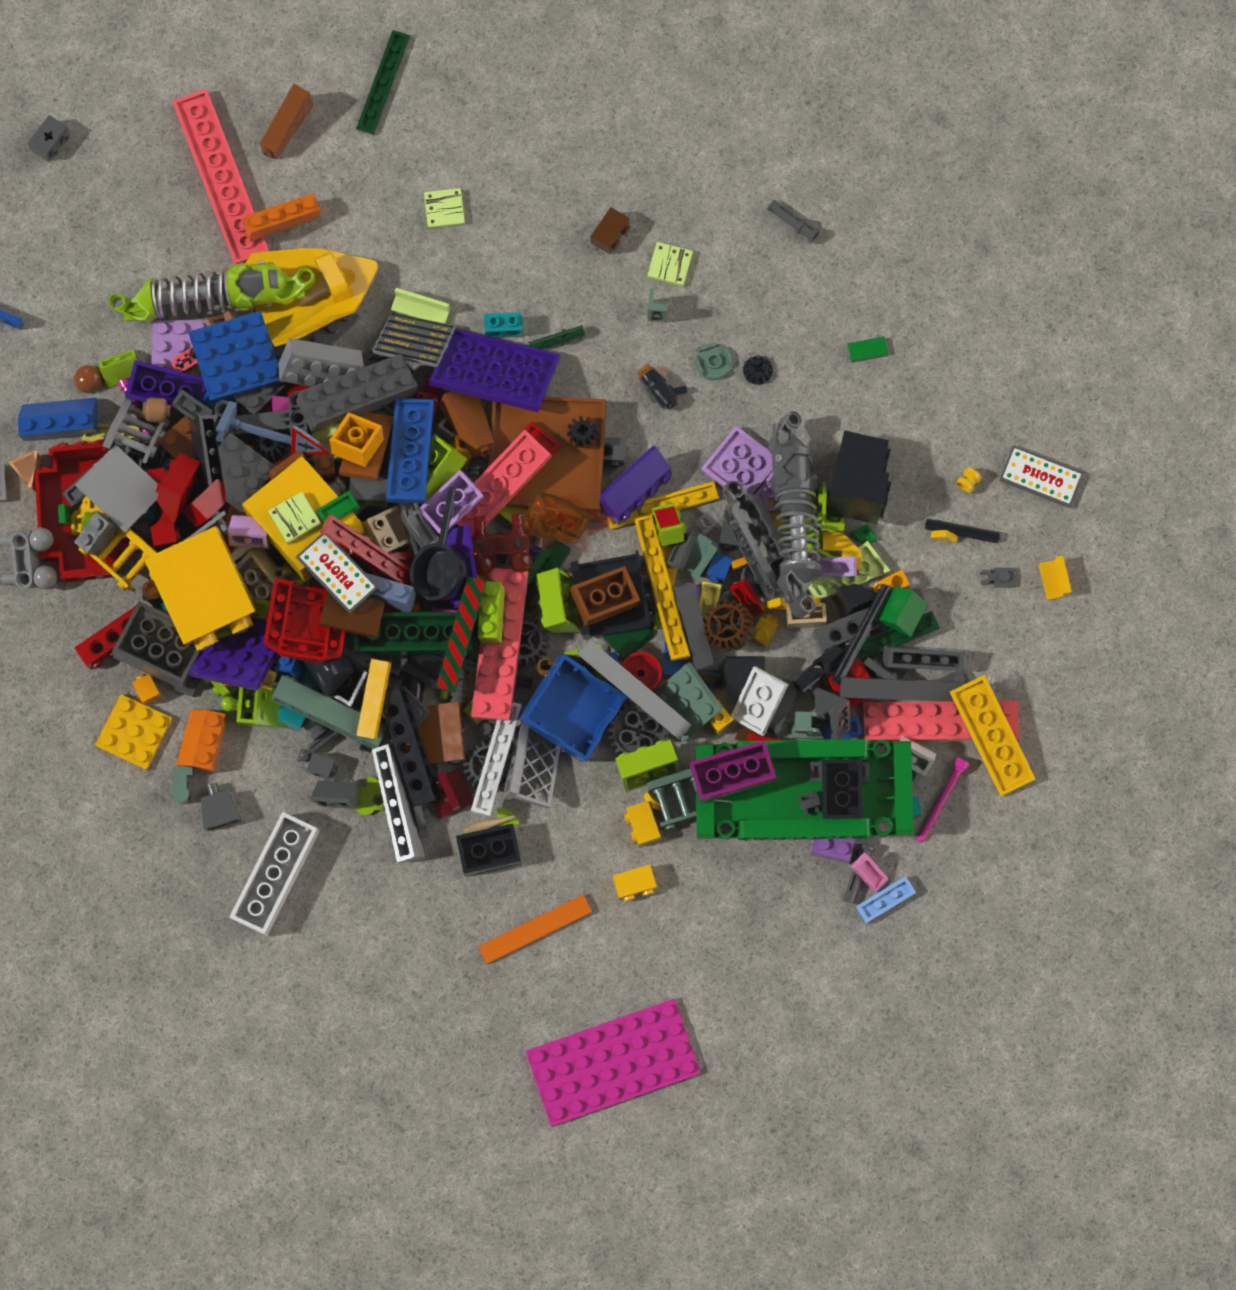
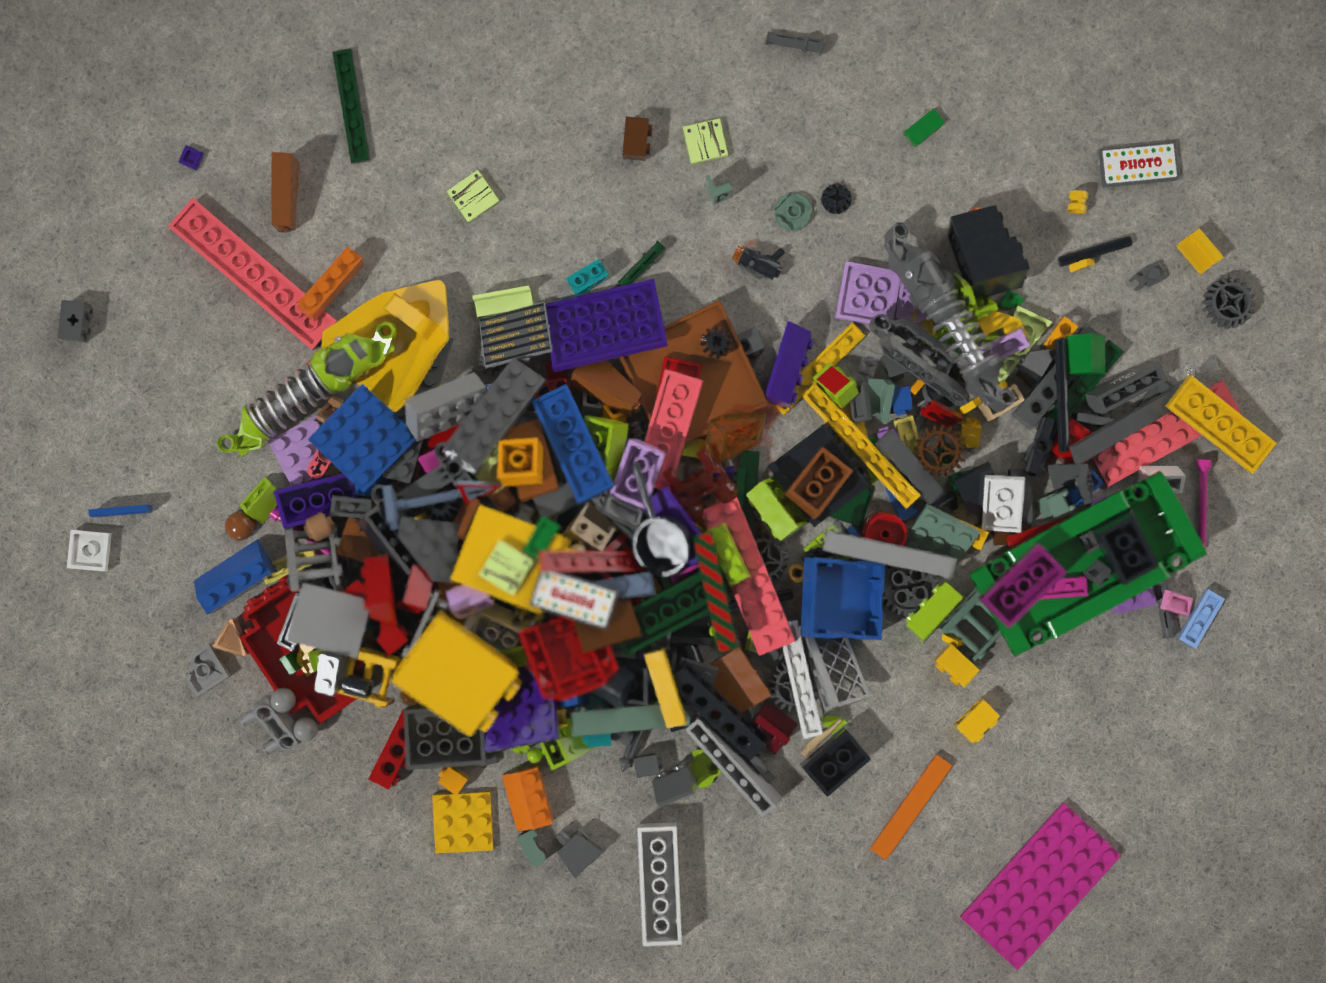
camera: 30 degrees left, 10 degrees up
none -> dark purple tile [178,145,204,171]
none -> black brick [341,674,374,700]
none -> dark pink tile [1040,576,1088,599]
none -> dark grey gear [1201,277,1256,329]

